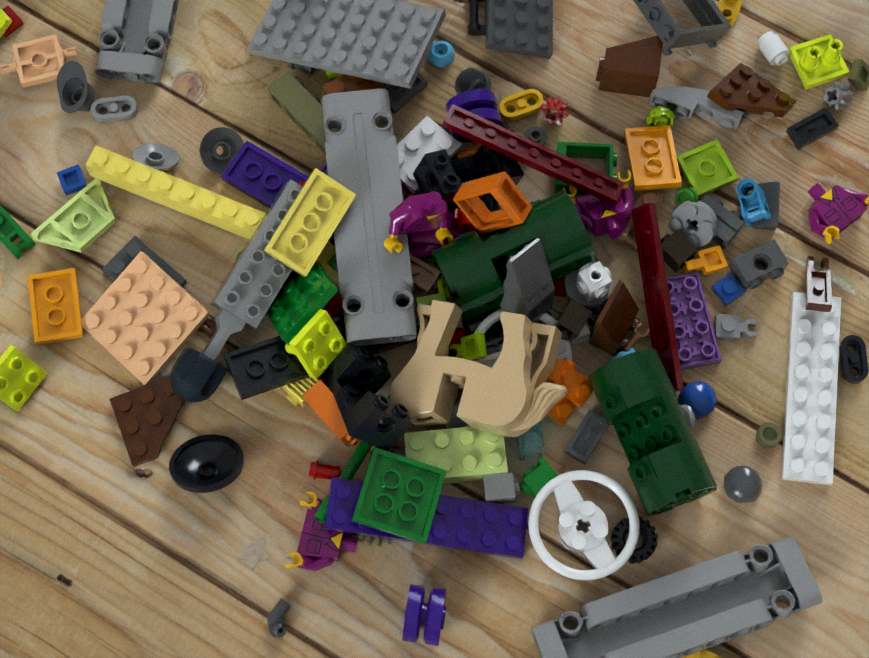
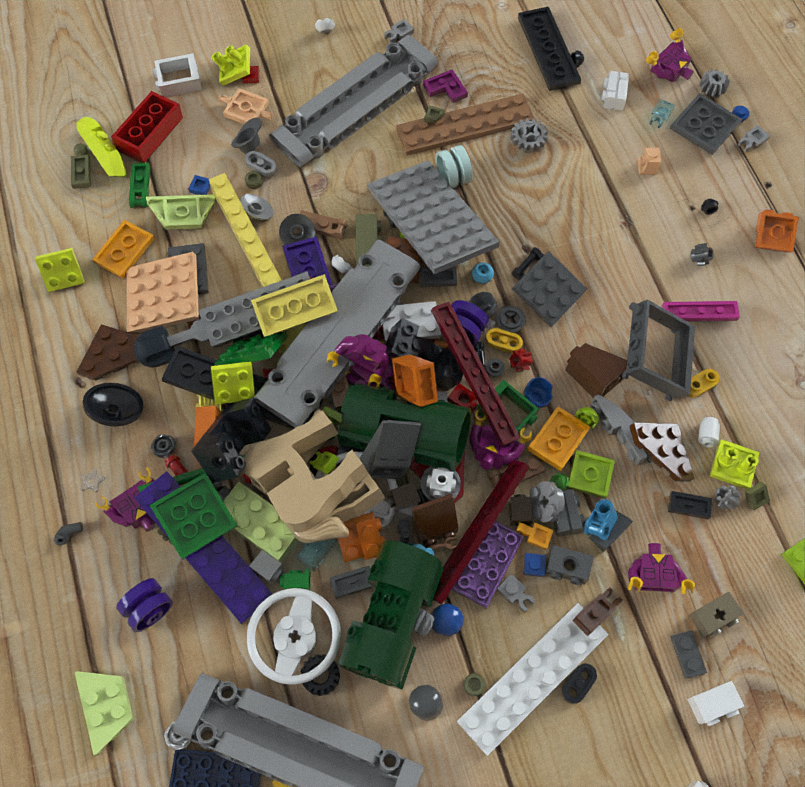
camera: 40 degrees right, 5 degrees down
none -> dark grey plate [151,434,176,458]
none -> olive tile [245,171,263,189]
none -> medium nougat plate [297,210,348,239]
none -> white plate [332,255,352,274]
none -> black piece [397,518,412,545]
none -> red brick [447,383,478,413]
none -> dark grey gear [496,306,526,334]
none -> blue hair [524,377,553,409]

